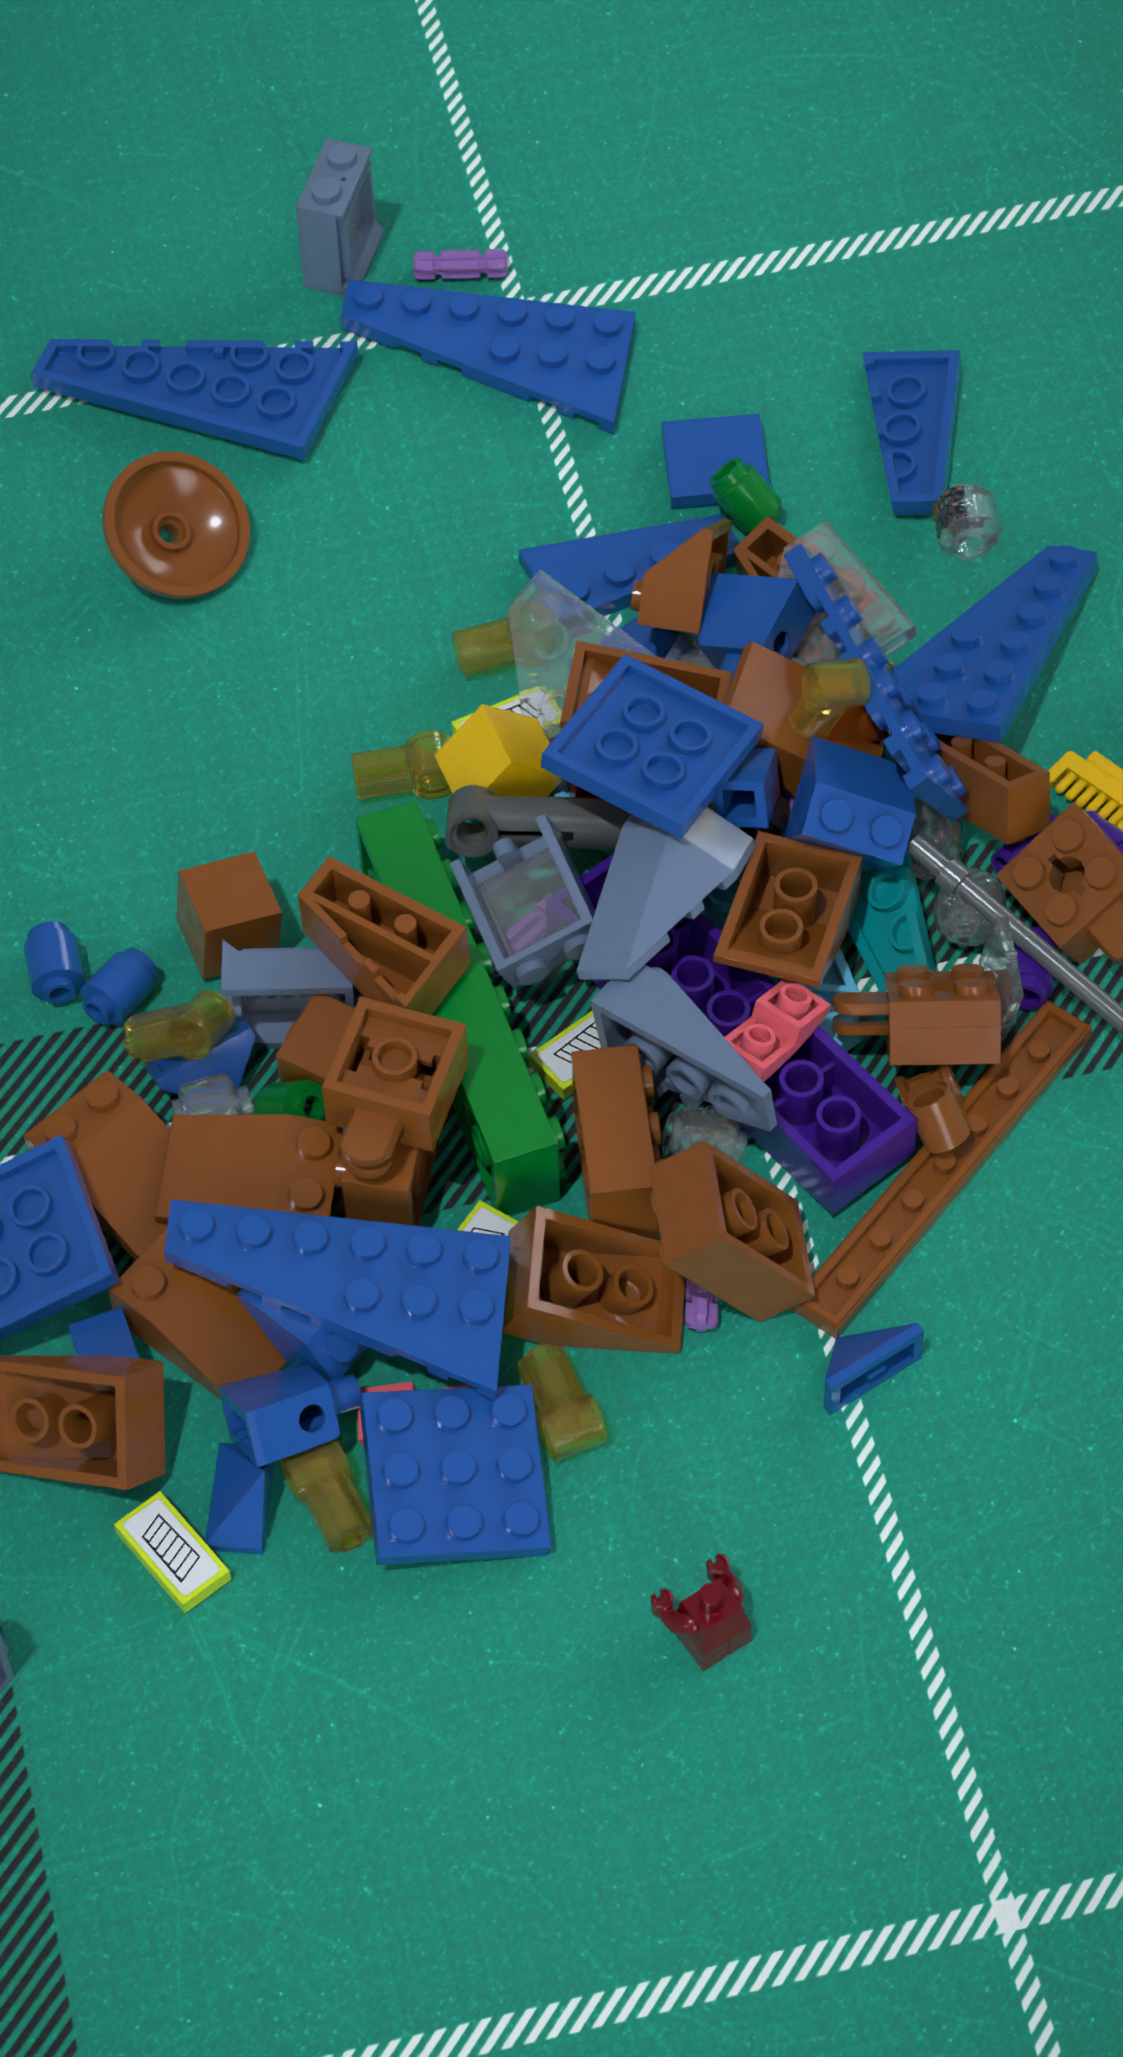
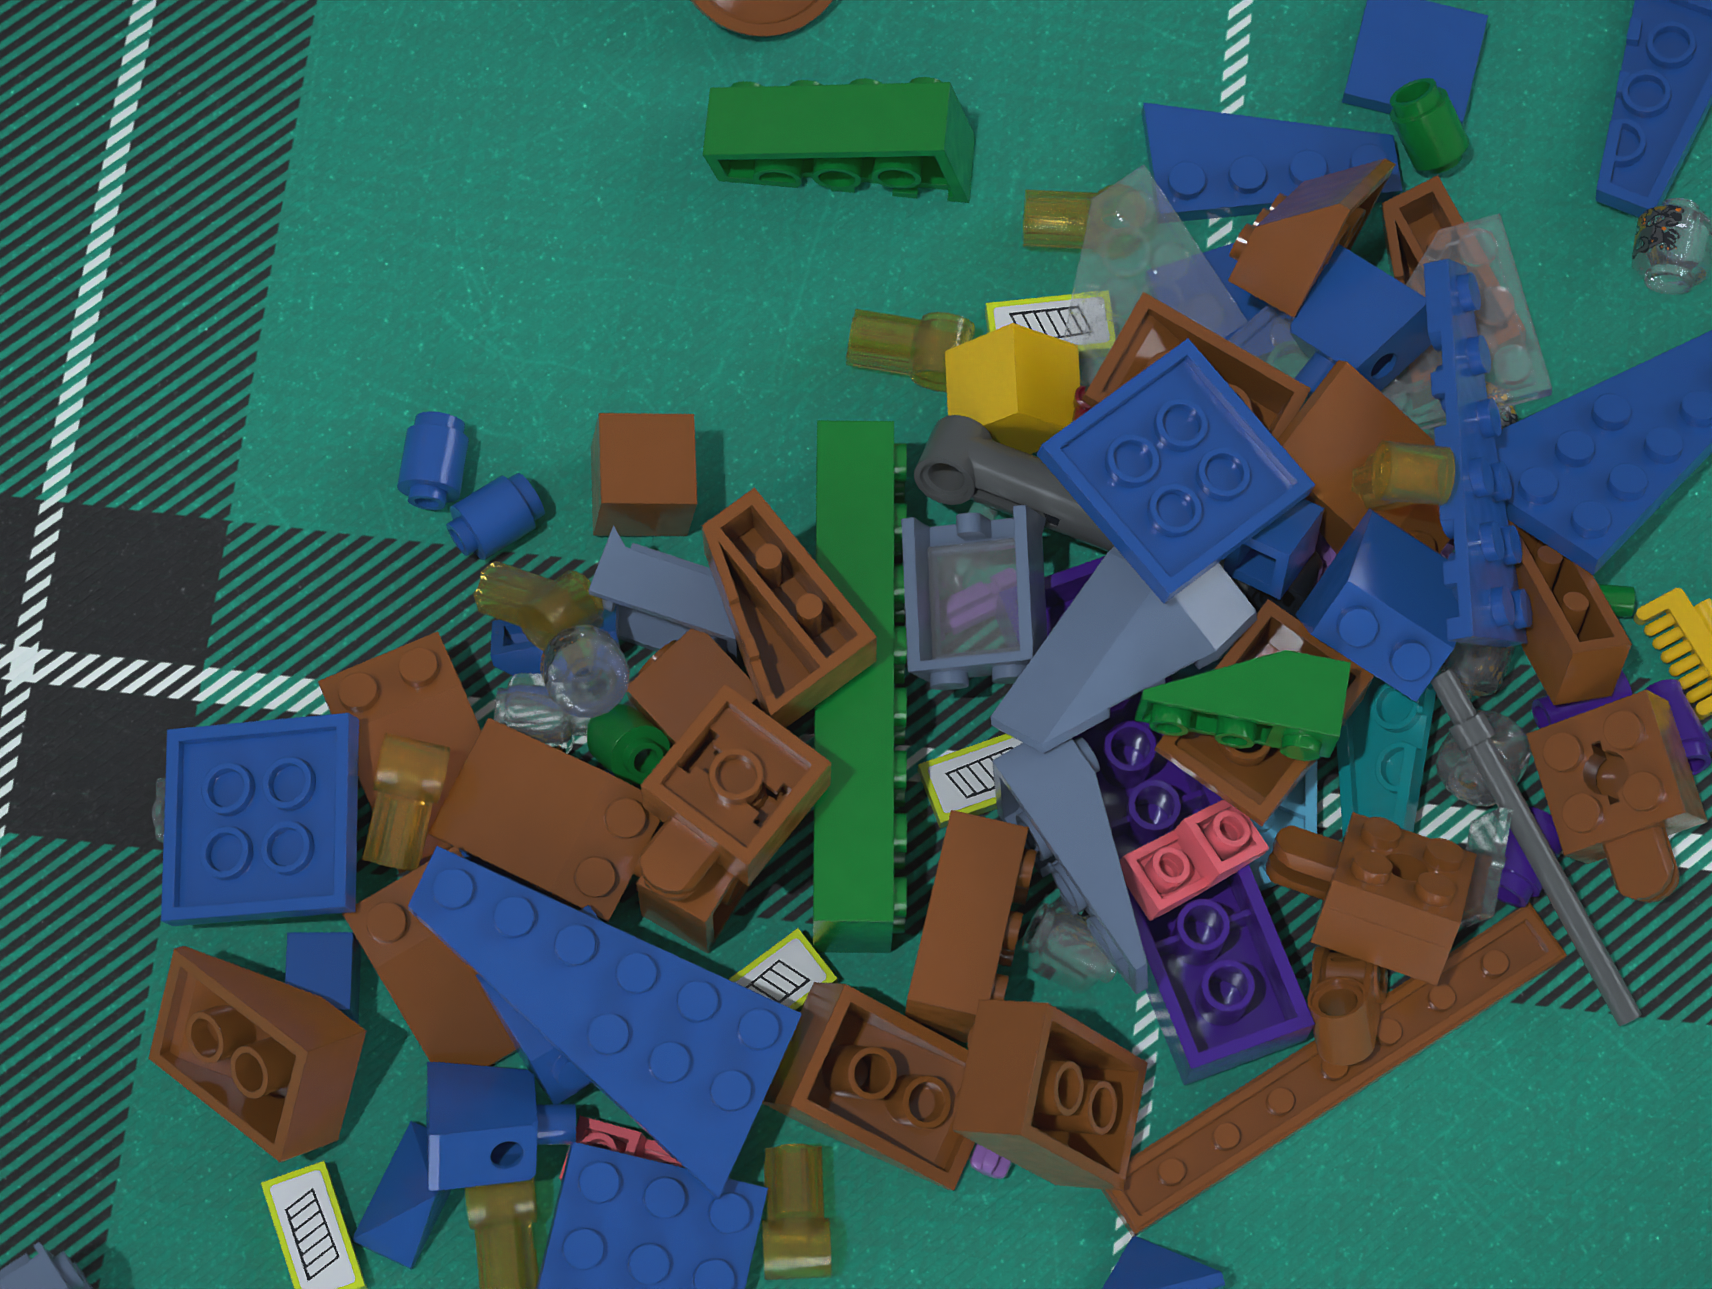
camera: 15 degrees right, 15 degrees up
none -> clear yellow piece [362,733,450,871]
none -> clear head [540,625,630,718]
none -> green wedge [703,77,975,203]
none -> green slope [1135,650,1351,761]

